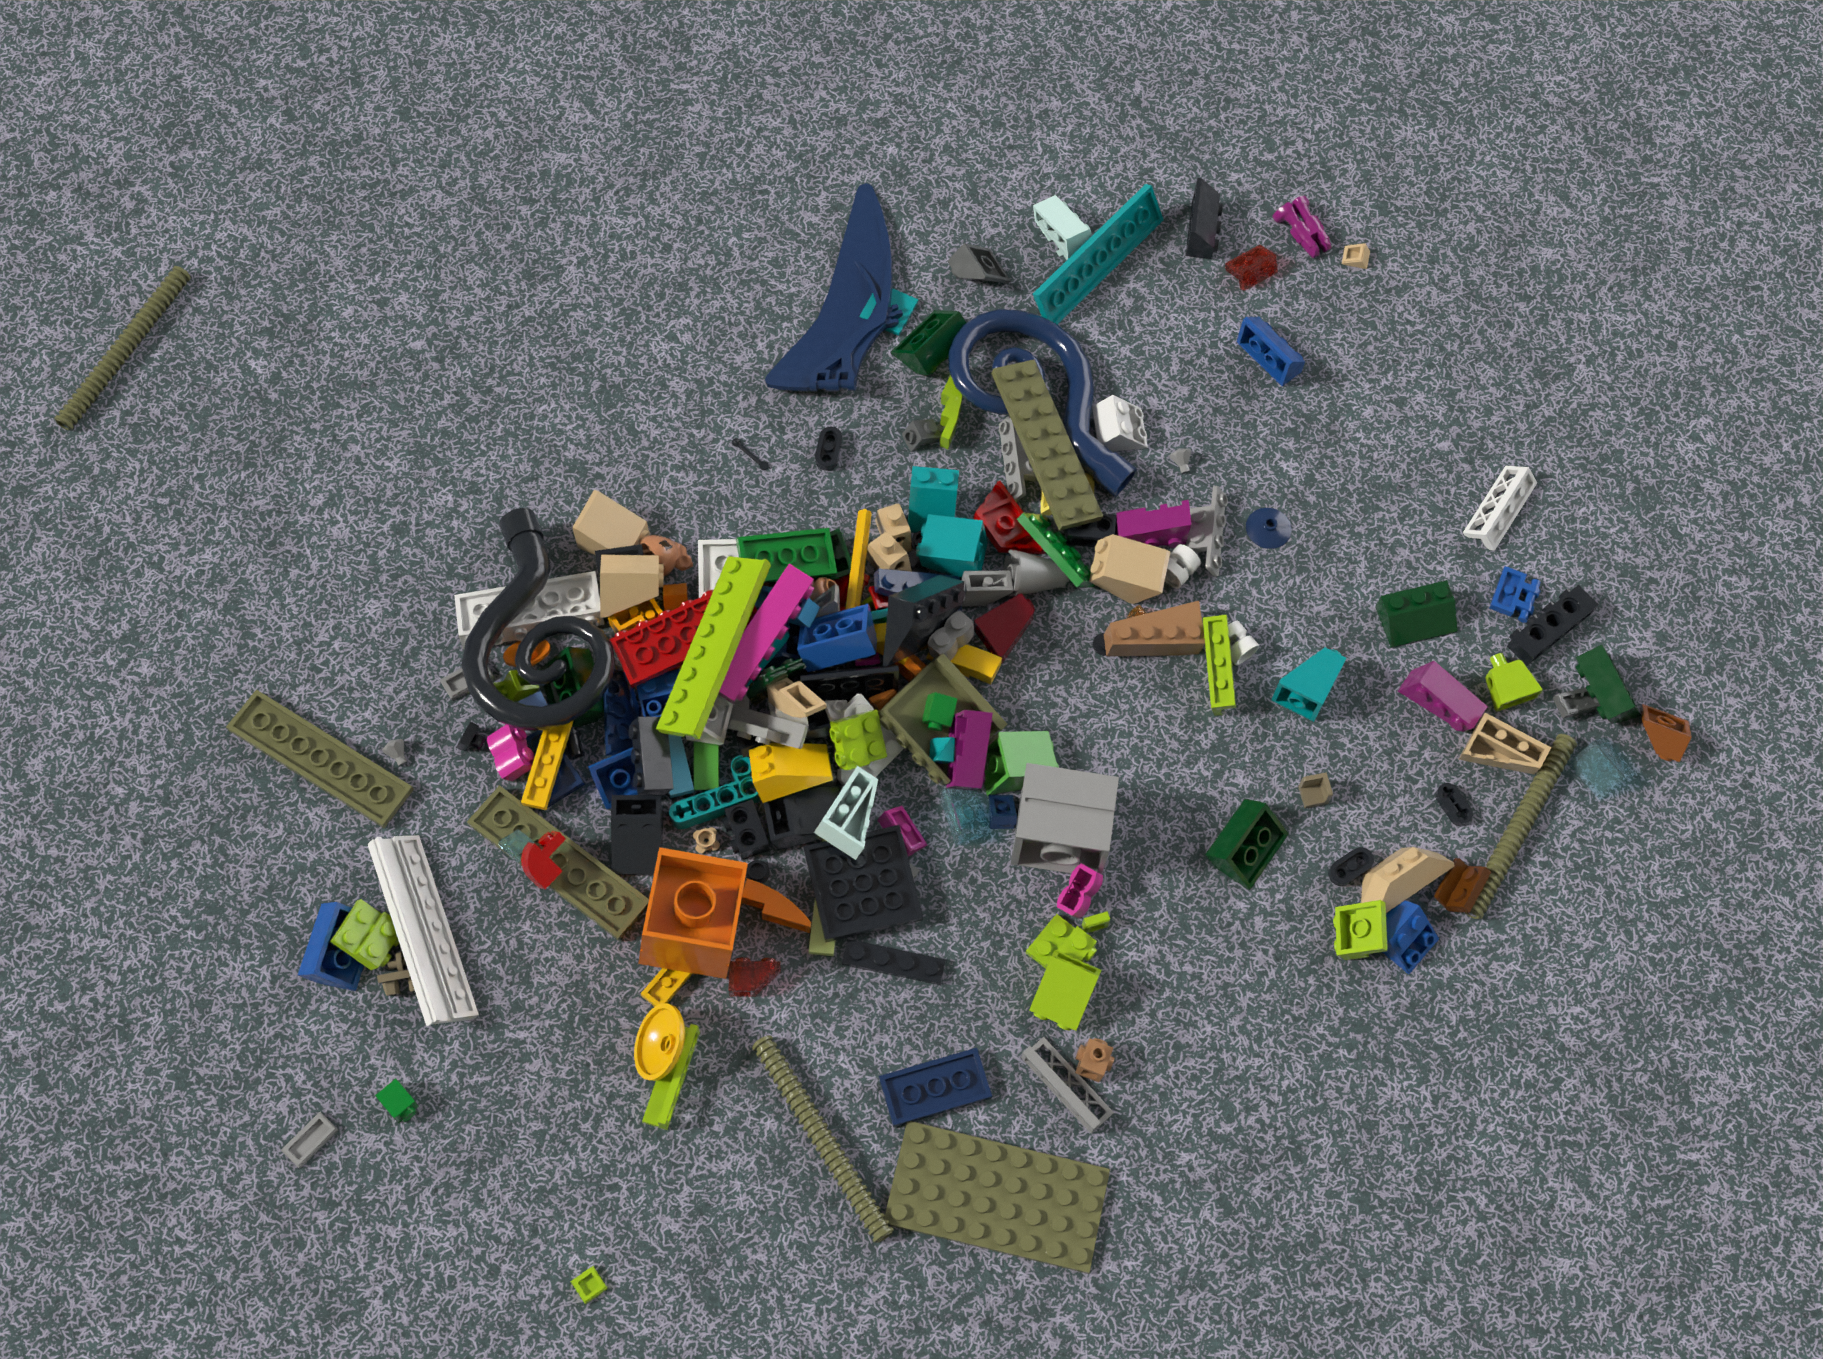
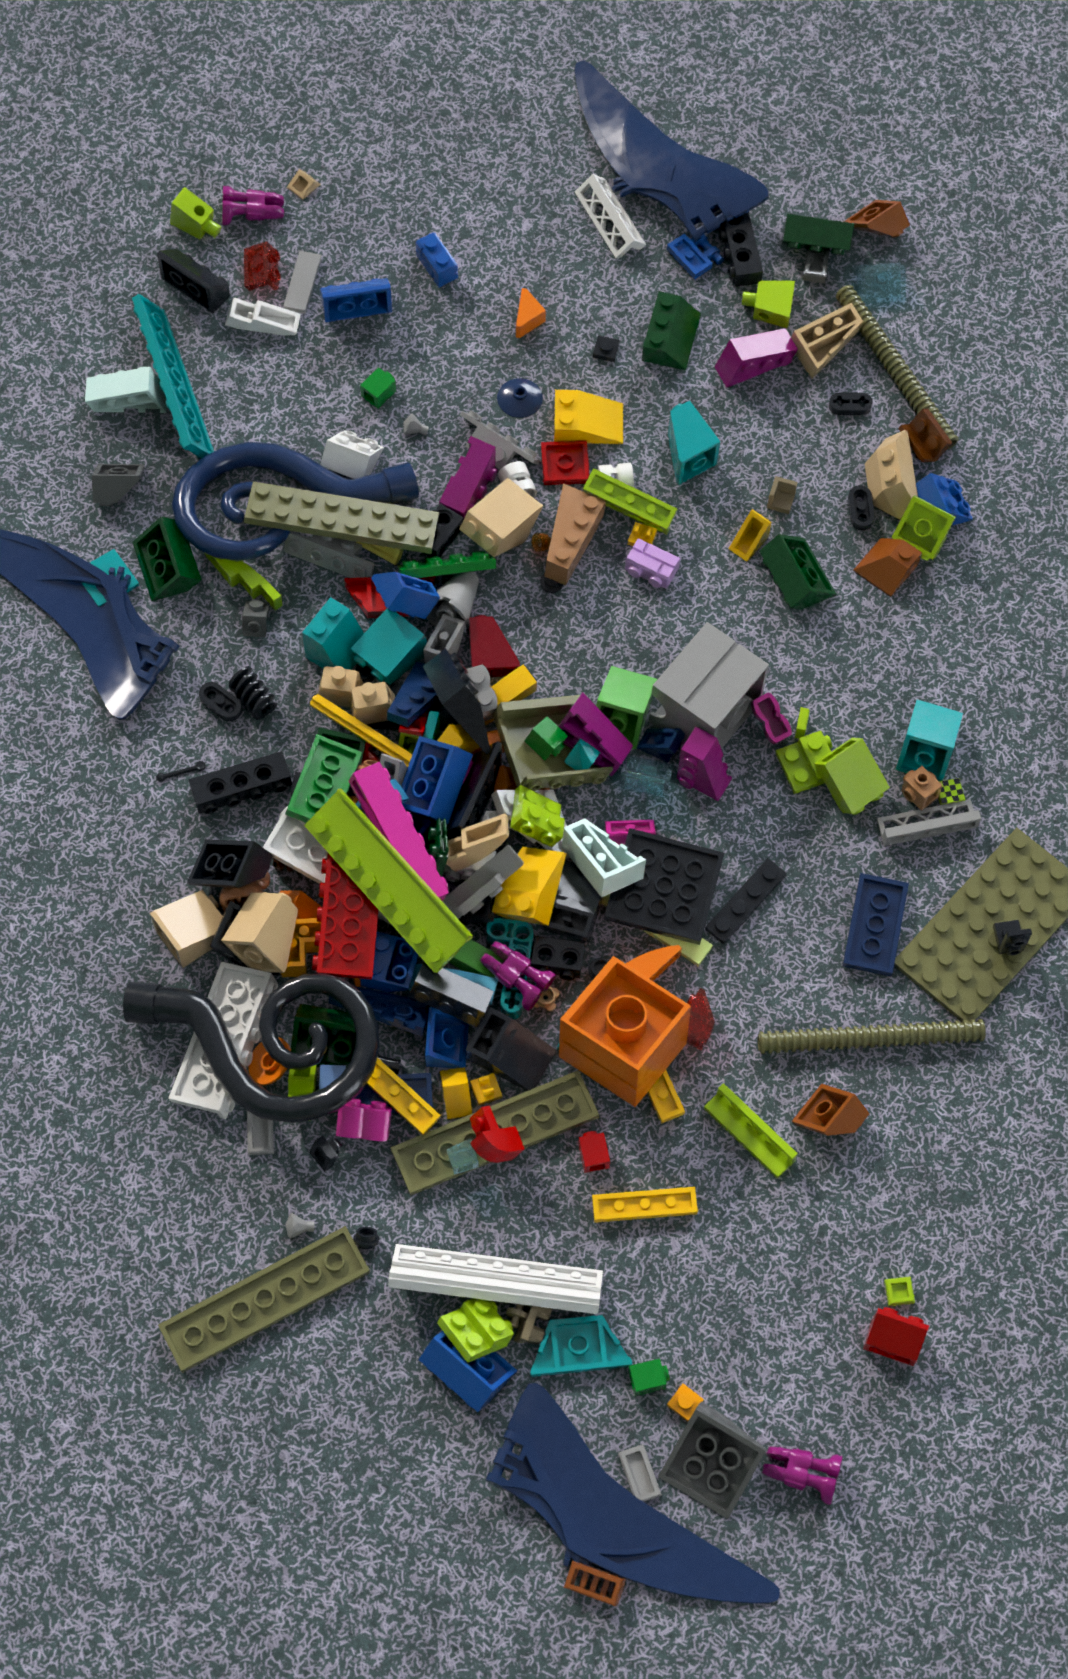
camera: 60 degrees left, 0 degrees up
yellow dish [634,1003,685,1081] -> none
none -> lime torso [170,187,222,240]
none -> black slope [187,839,273,888]
none -> black brick [188,751,292,814]
none -> white slope [225,298,301,335]
none -> black piece [229,666,277,720]
none -> light grey tile [283,251,322,314]
none -> black plate [353,1227,379,1250]
none -> green brick [360,367,396,409]
none -> blue slope [371,572,440,619]
none -> blue brick [416,232,458,287]
none -> yellow slope [440,1067,472,1120]
none -> yellow tile [470,1073,503,1106]
none -> magenta piece [480,941,556,1011]
none -> dark blue animal [485,1383,780,1603]
none -> orange slope [516,288,546,338]
none -> teal wing [530,1315,632,1377]
none -> red tile [541,441,590,485]
none -> yellow slope [554,390,623,444]
none -> dark orange slope [564,1561,626,1606]
none -> dark blue animal [575,60,769,242]
none -> red brick [578,1131,610,1173]
none -> black plate [592,335,620,362]
none -> yellow plate [592,1187,698,1223]
none -> lavender brick [625,538,680,589]
none -> yellow tile [628,522,657,546]
none -> dark grey slope [658,1401,767,1519]
none -> light orange plate [667,1383,704,1422]
none -> magenta wedge [677,727,732,801]
none -> yellow slope [728,509,772,562]
none -> magenta piece [762,1446,843,1505]
none -> dark orange slope [792,1083,870,1136]
none -> dark orange slope [853,538,922,597]
none -> red slope [863,1307,929,1366]
none -> teal slope [895,699,963,781]
none -> tile [939,778,965,805]
none -> black bracket [993,920,1032,956]

